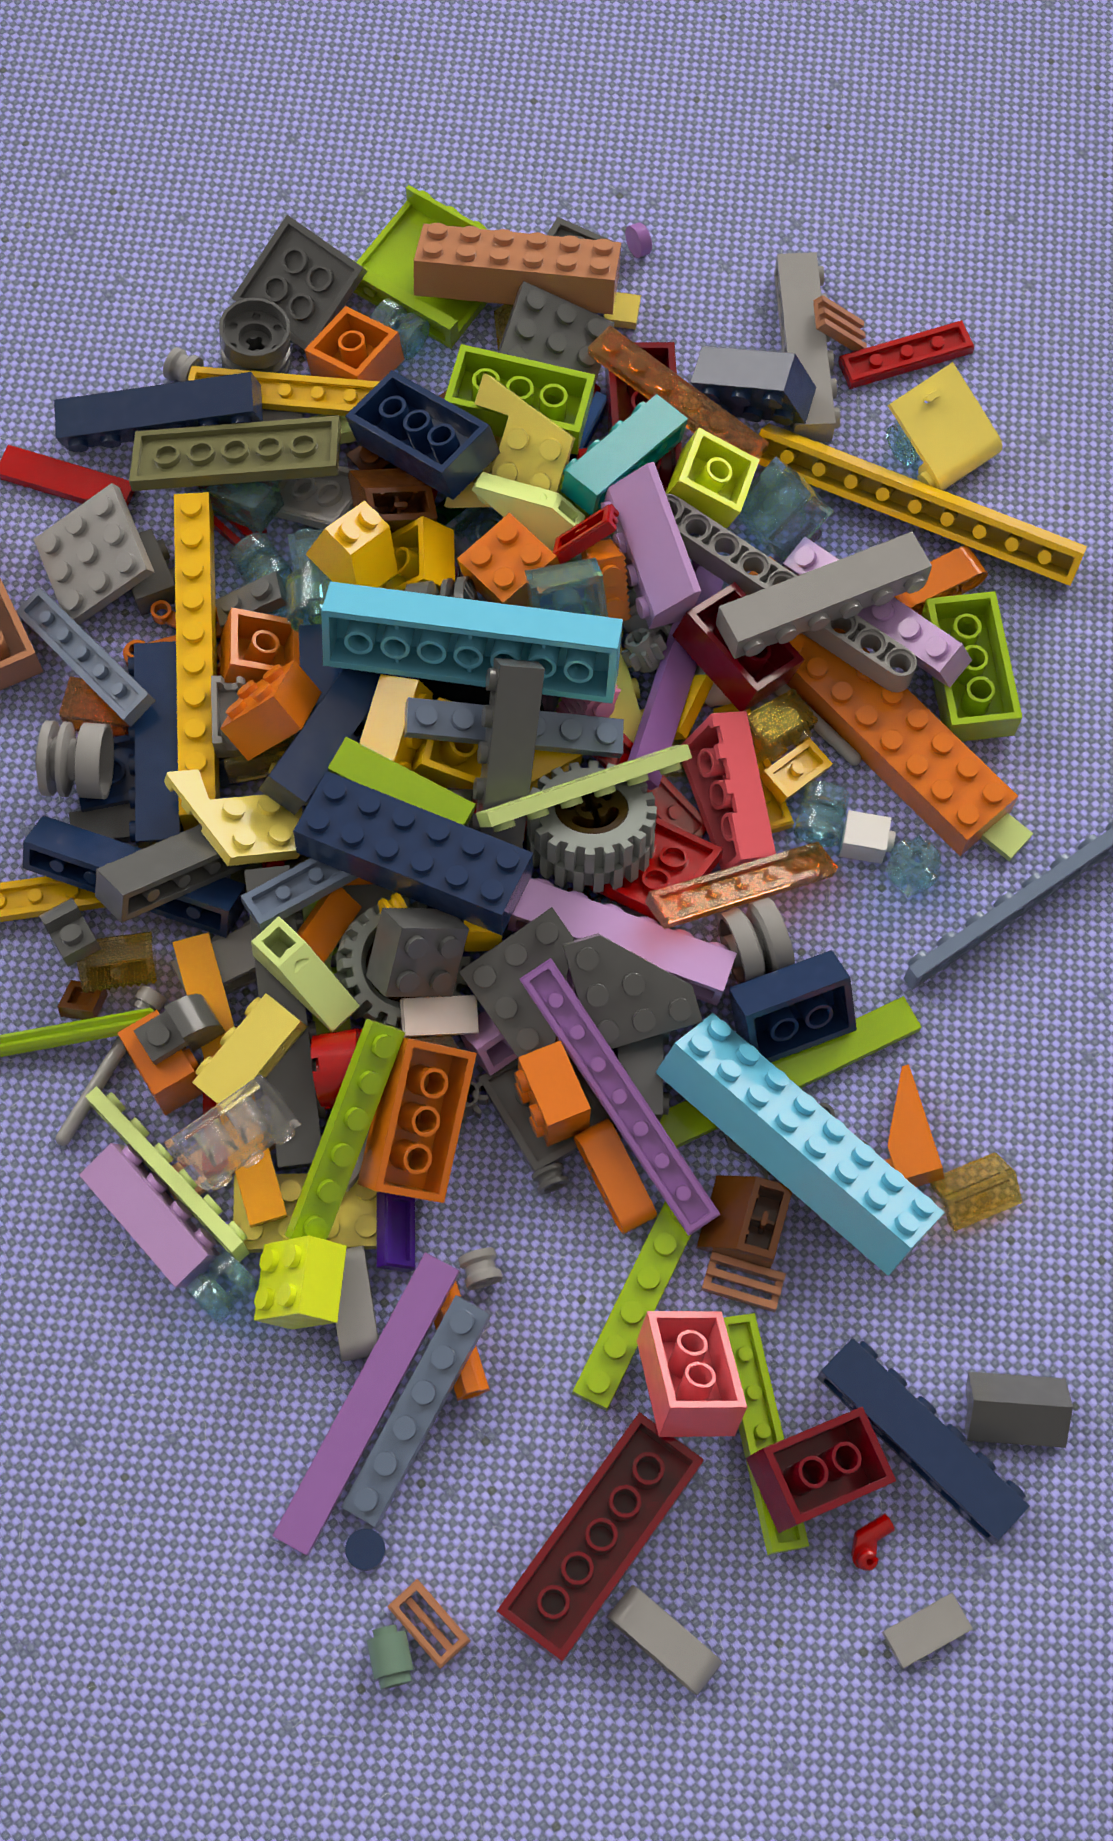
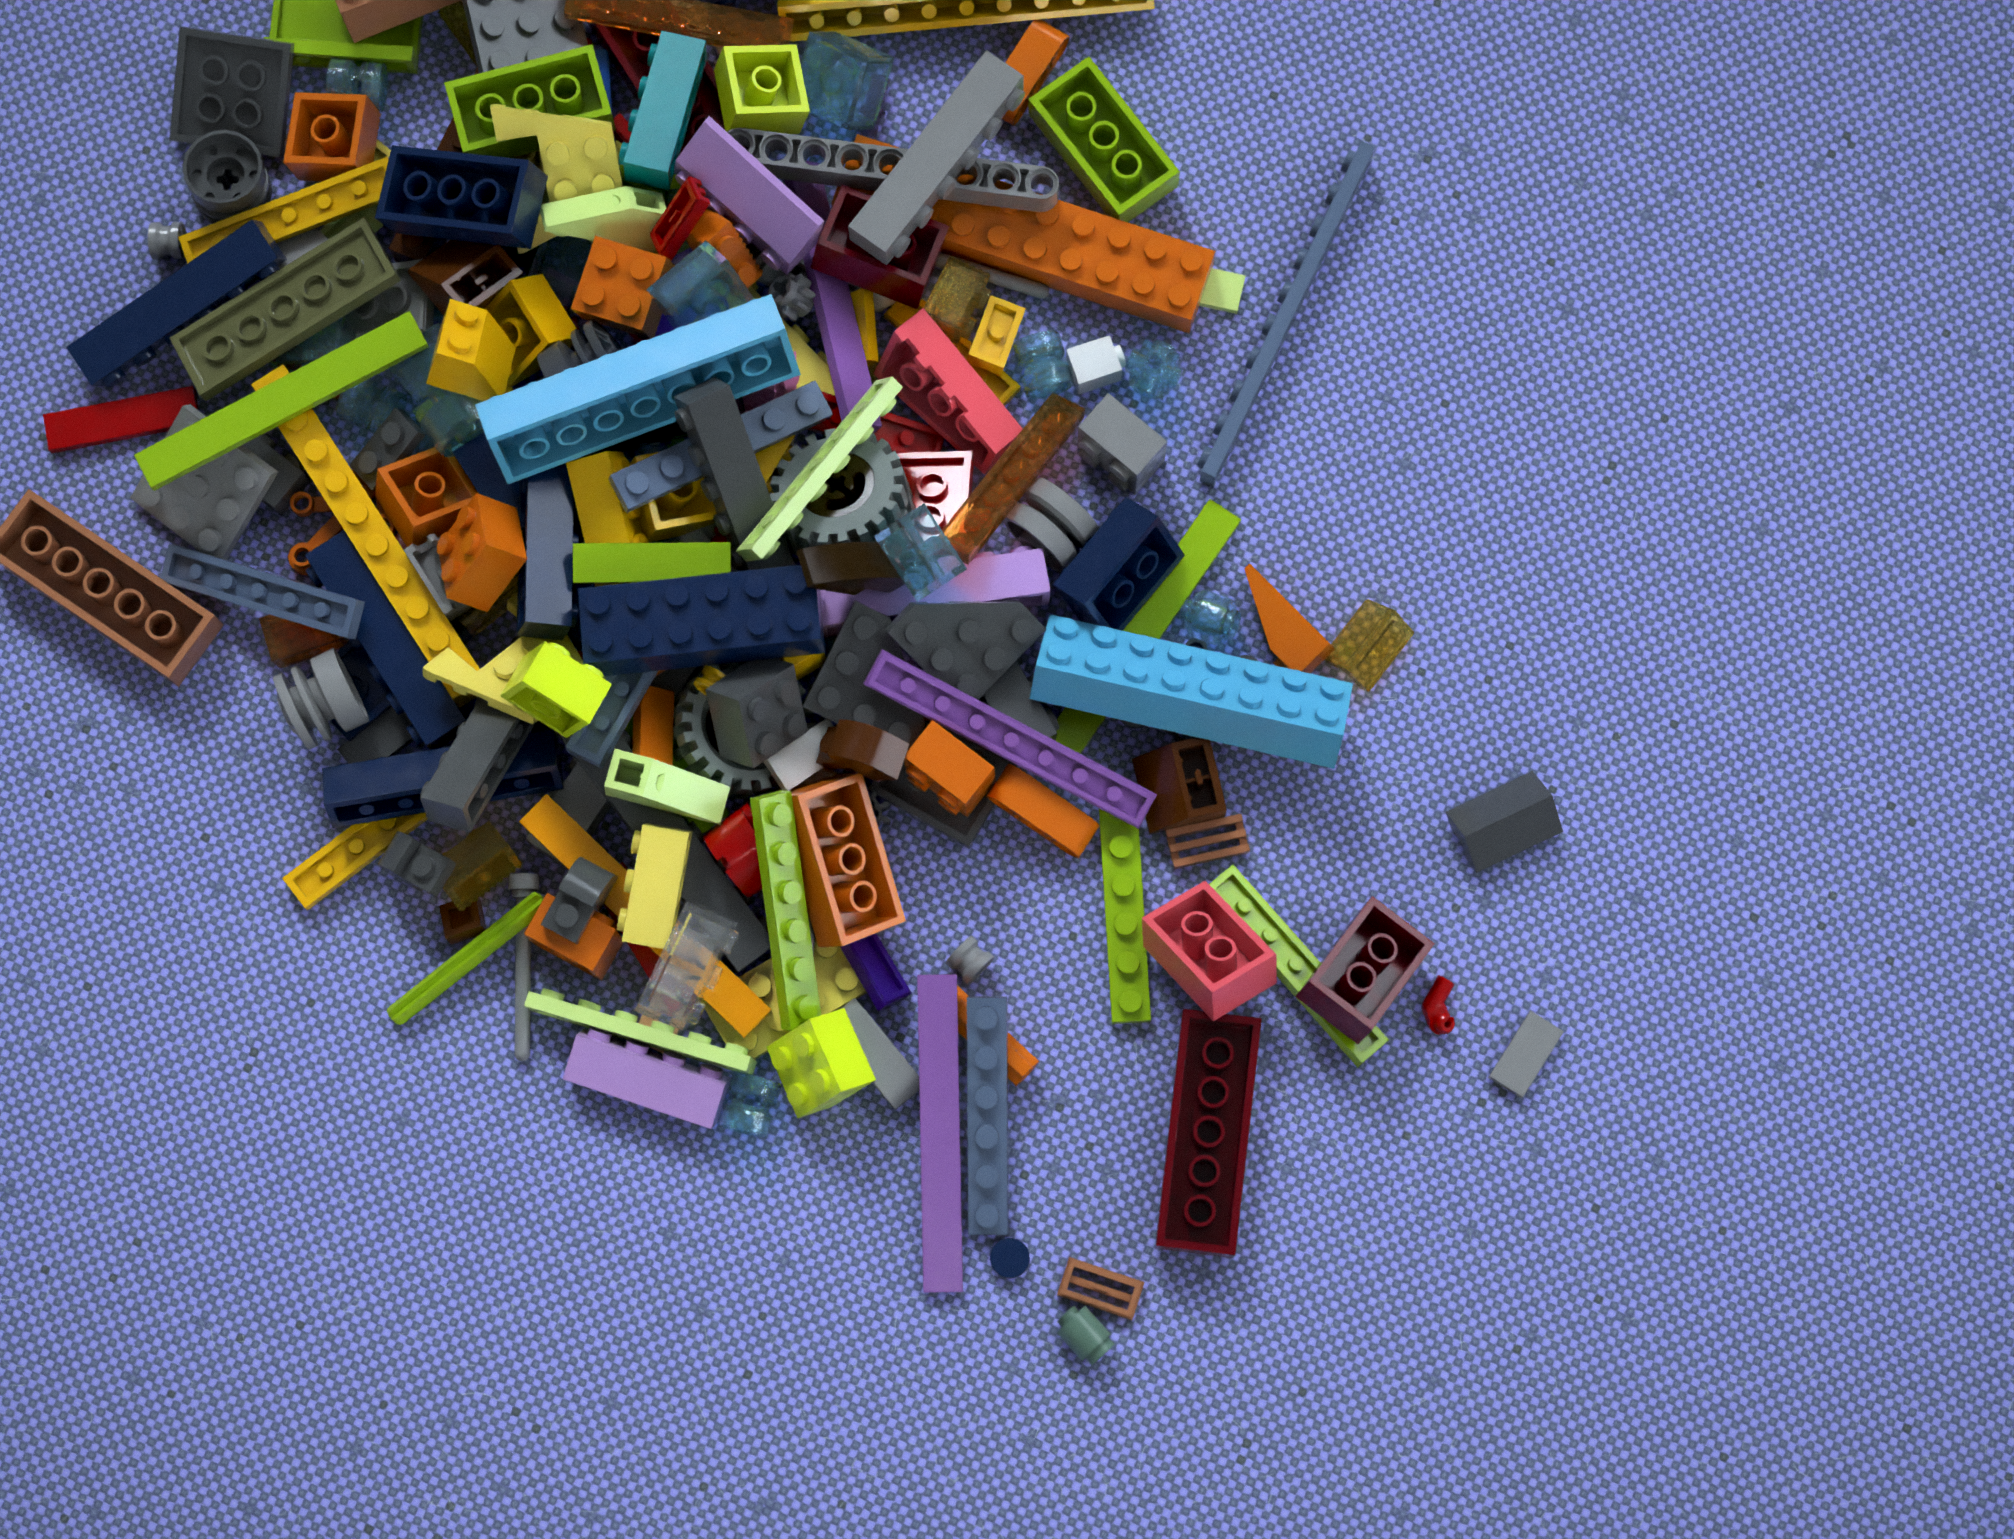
camera: 25 degrees left, 10 degrees up
dark grey bush [532,1163,570,1195] -> none
light grey beam [606,1585,723,1695] -> none
lavender brick [783,536,972,688] -> none
dark blue brick [817,1337,1030,1545] -> none
none -> lime tile [134,311,429,491]
none -> neon yellow brick [500,641,612,738]
none -> dark brown slope [796,542,913,595]
none -> reddish brown brick [816,719,909,781]
none -> clear light blue brick [874,503,967,602]
none -> light grey brick [1077,393,1167,495]
none -> clear light blue head [1181,590,1241,645]

